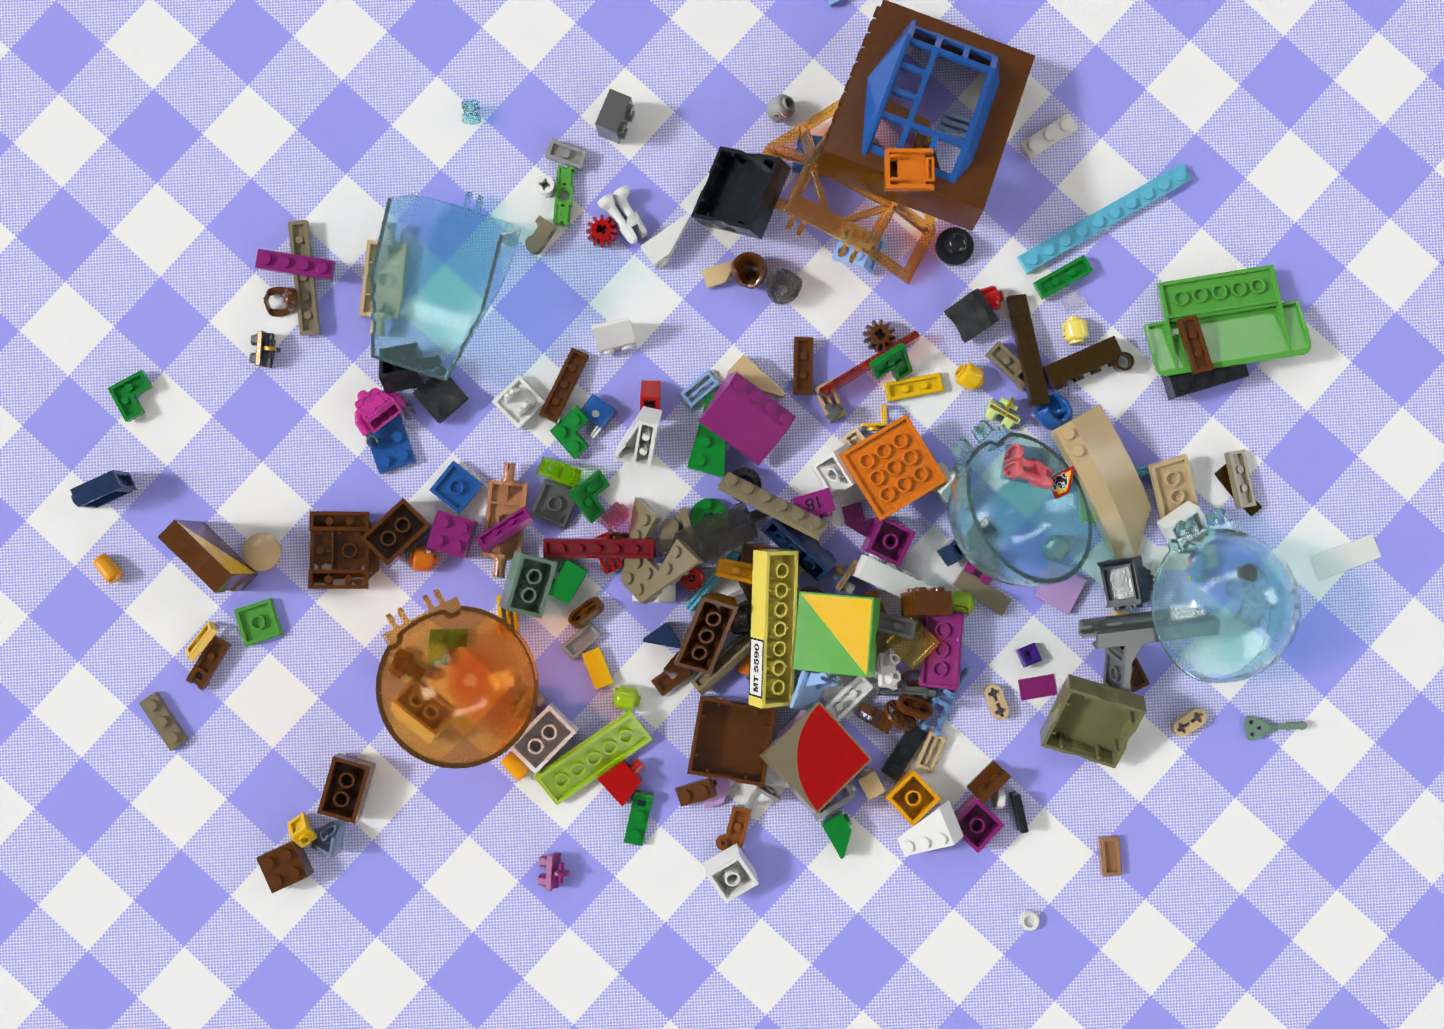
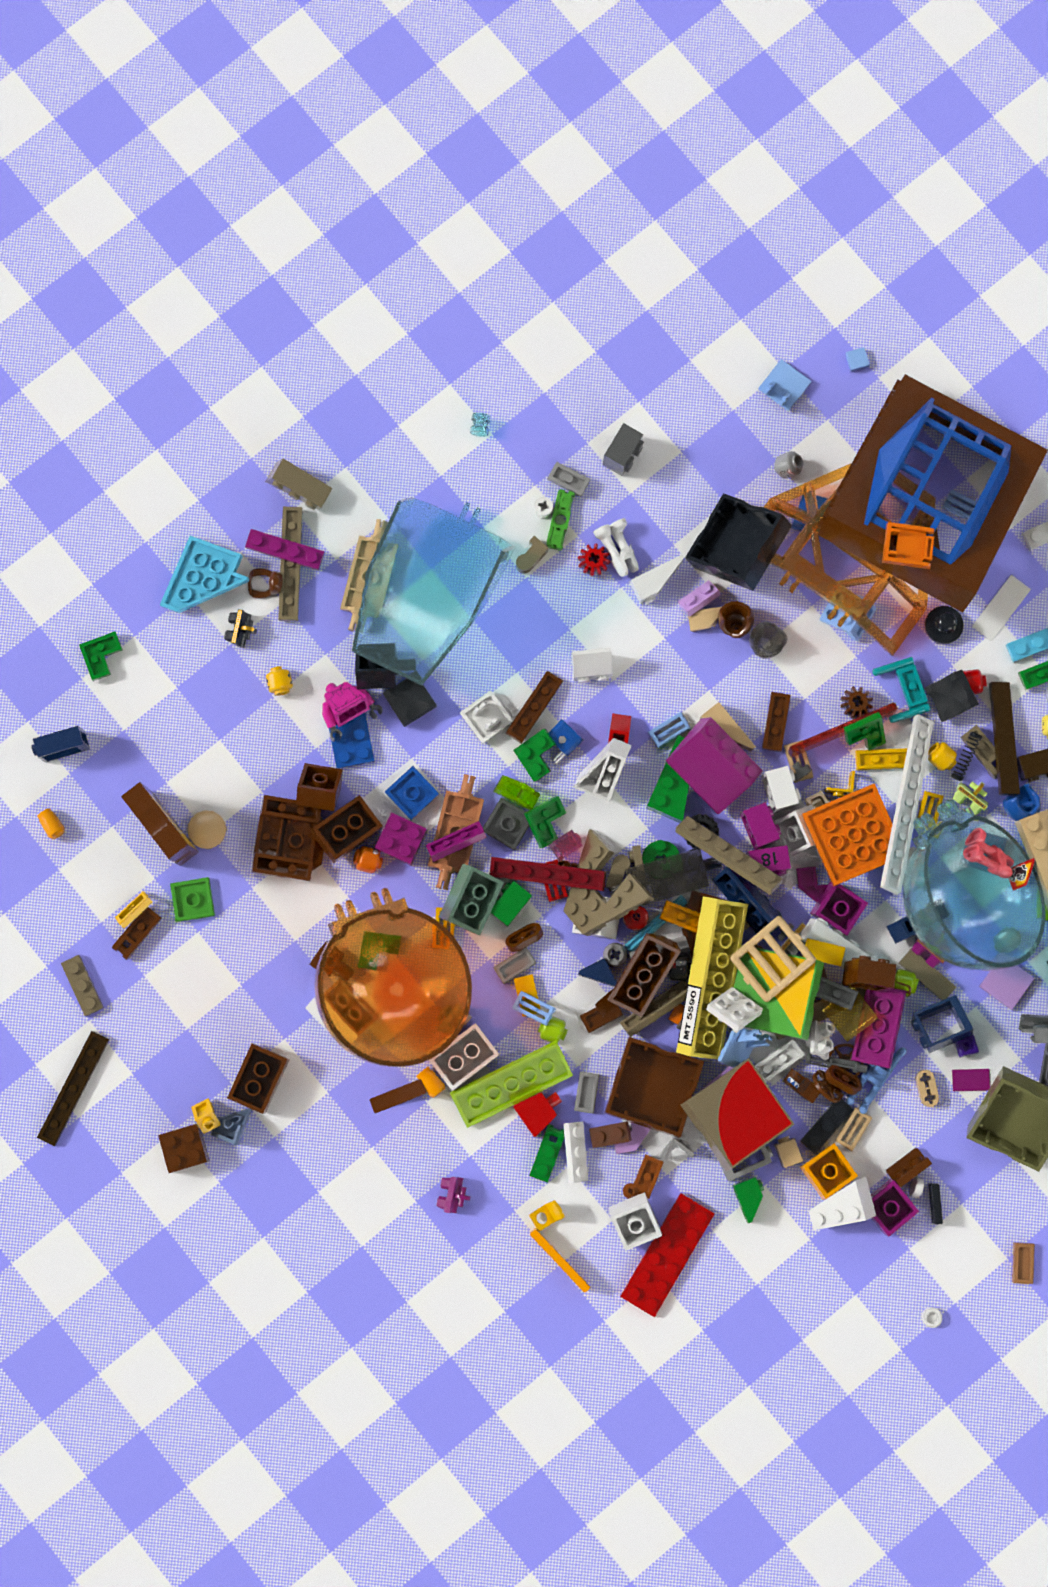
camera: 10 degrees right, 5 degrees down
none -> dark brown tile [37,1031,110,1146]
none -> medium azure wing [160,536,250,613]
none -> dark tan wedge [265,458,333,510]
none -> yellow head [266,666,293,696]
none -> reddish brown brick [296,763,343,811]
none -> reddish brown sticker [370,1079,426,1113]
none -> light blue tile [512,991,556,1026]
none -> yellow bracket [529,1200,565,1231]
none -> light orange tile [530,1228,591,1293]
none -> white plate [563,1121,589,1183]
none -> light grey tile [574,1071,599,1114]
none -> light grey piece [603,943,628,967]
none -> red plate [620,1193,715,1318]
none -> lavender plate [678,580,721,617]
none -> white plate [706,987,763,1033]
none -> tan bar [730,916,816,1002]
none -> magenta brick [740,802,781,850]
none -> light blue plate [758,359,812,412]
none -> white brick [761,766,801,813]
none -> yellow tile [802,938,846,967]
none -> teal plate [872,657,931,723]
none -> white plate [880,714,934,895]
none -> dark blue window [911,995,974,1053]
none -> yellow tile [914,791,944,834]
none -> black piece [951,732,982,781]
none -> white sticker [972,575,1031,641]

